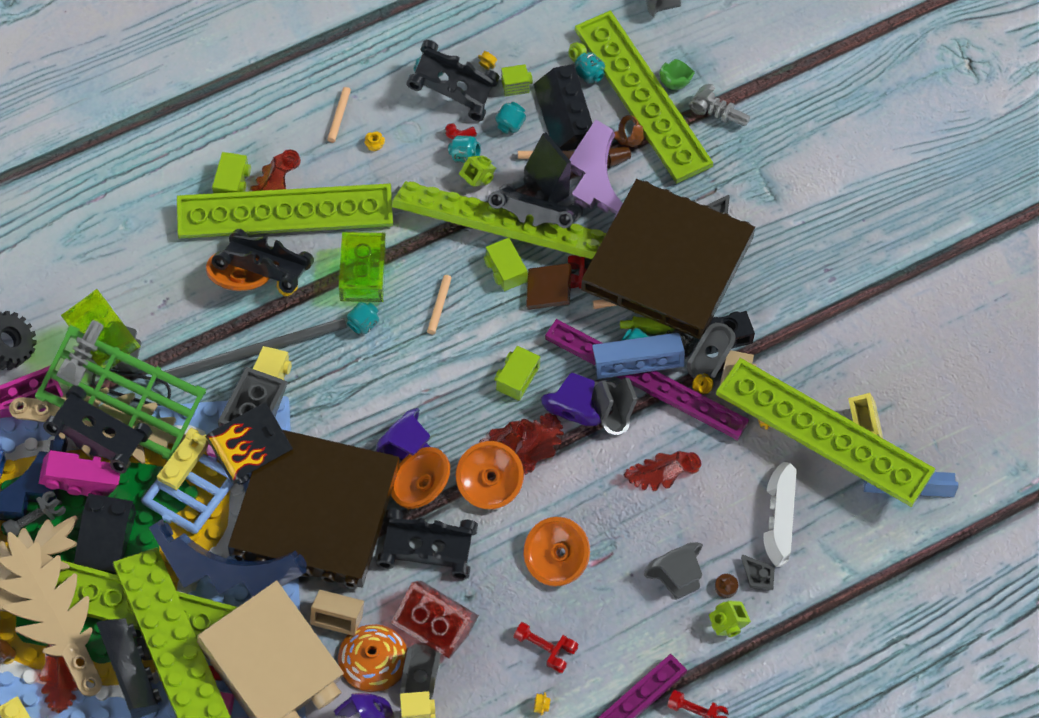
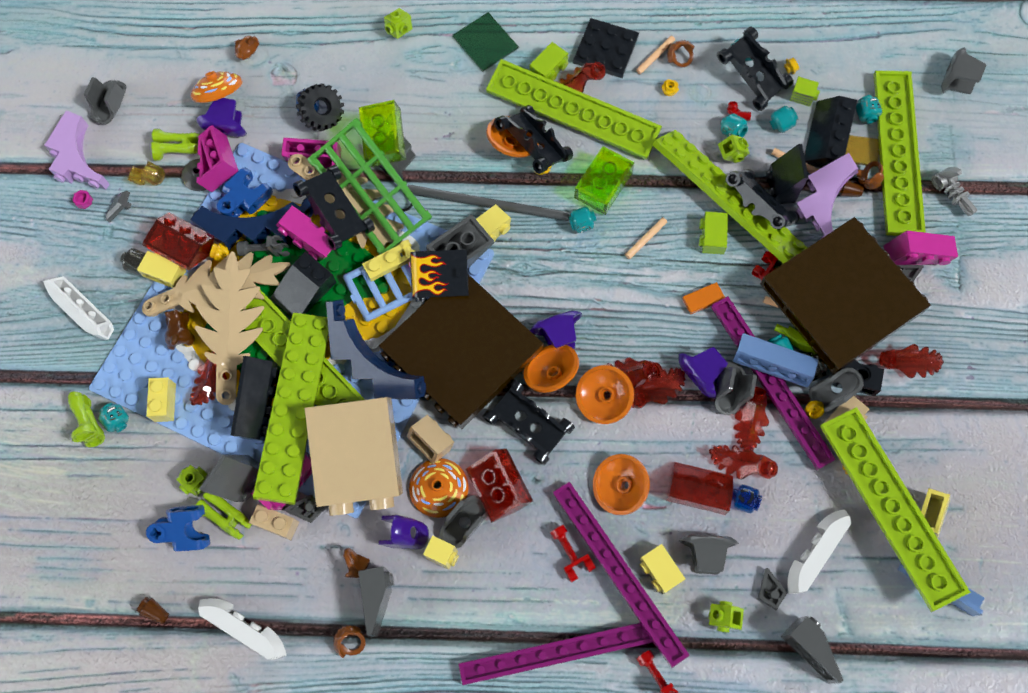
camera: 35 degrees right, 10 degrees up
light grey piece [56,320,104,386] -> none
lime piece [494,346,541,401] -> none
reddish brown tile [526,263,572,310] -> none
yellow plate [534,692,550,716] -> none
lime plate [568,42,587,63] -> none
bright green hair [659,59,695,90] -> none
reddish brown tile [715,574,738,598] -> none
none -> lime brick [384,8,413,39]
none -> clear green piece [453,12,519,72]
none -> magenta plate [553,482,690,668]
none -> black plate [573,18,639,79]
none -> light yellow piece [639,544,685,594]
none -> clear red slope [666,462,733,515]
none -> dark orange piece [667,40,695,67]
none -> orange tile [682,282,725,315]
none -> clear blue head [730,484,762,514]
none -> clear red plant [733,387,769,452]
none -> dark grey slope [781,616,843,684]
none -> clear yellow piece [846,135,879,167]
none -> clear red plant [879,344,944,378]
none -> dark pink wedge [883,231,958,265]

